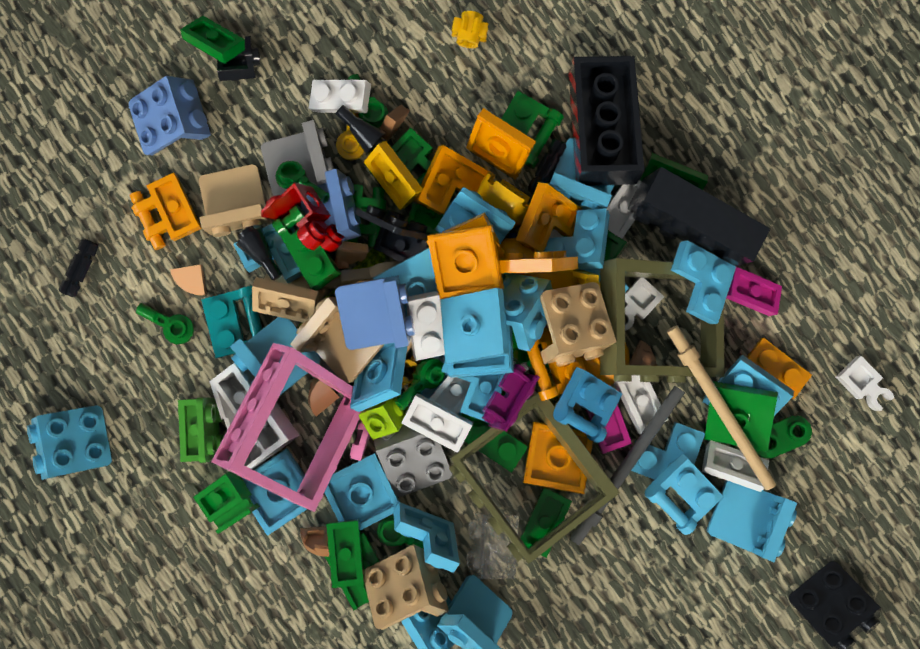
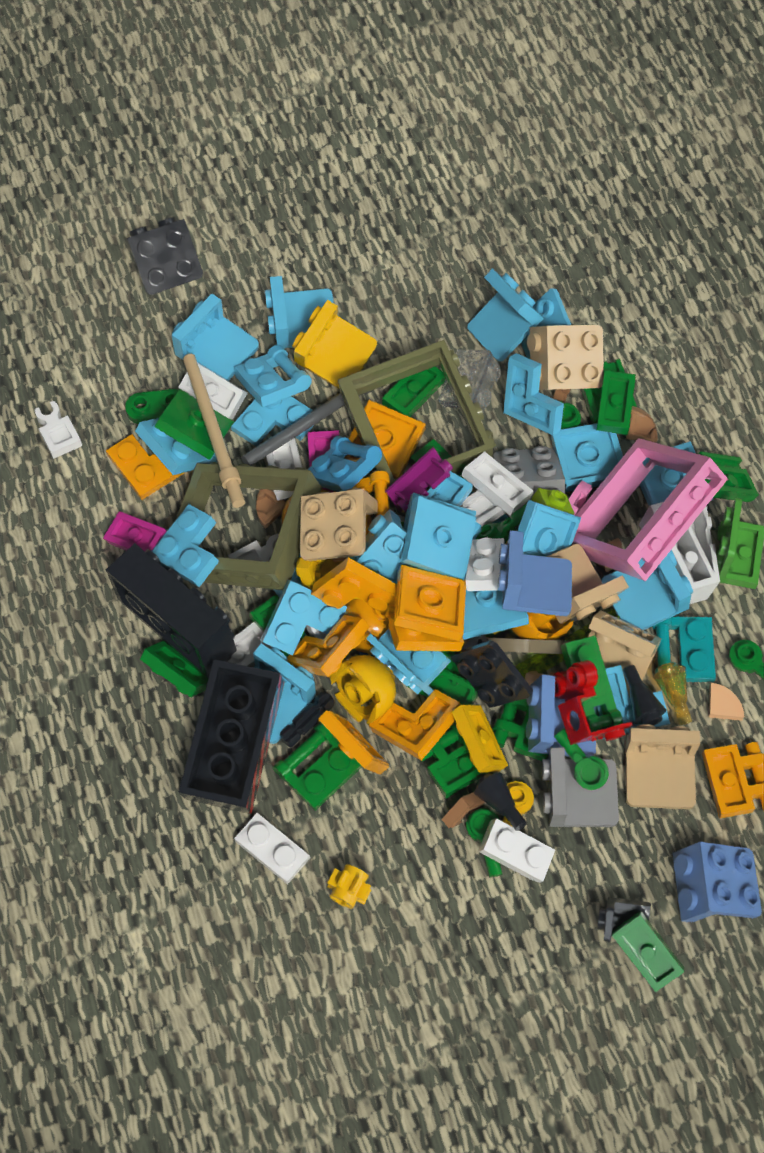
camera: 160 degrees left, 20 degrees down
none -> white plate [234,813,310,885]
none -> medium azure bracket [265,276,333,348]
none -> yellow bracket [292,300,377,389]
none -> clear yellow cone [653,662,692,725]

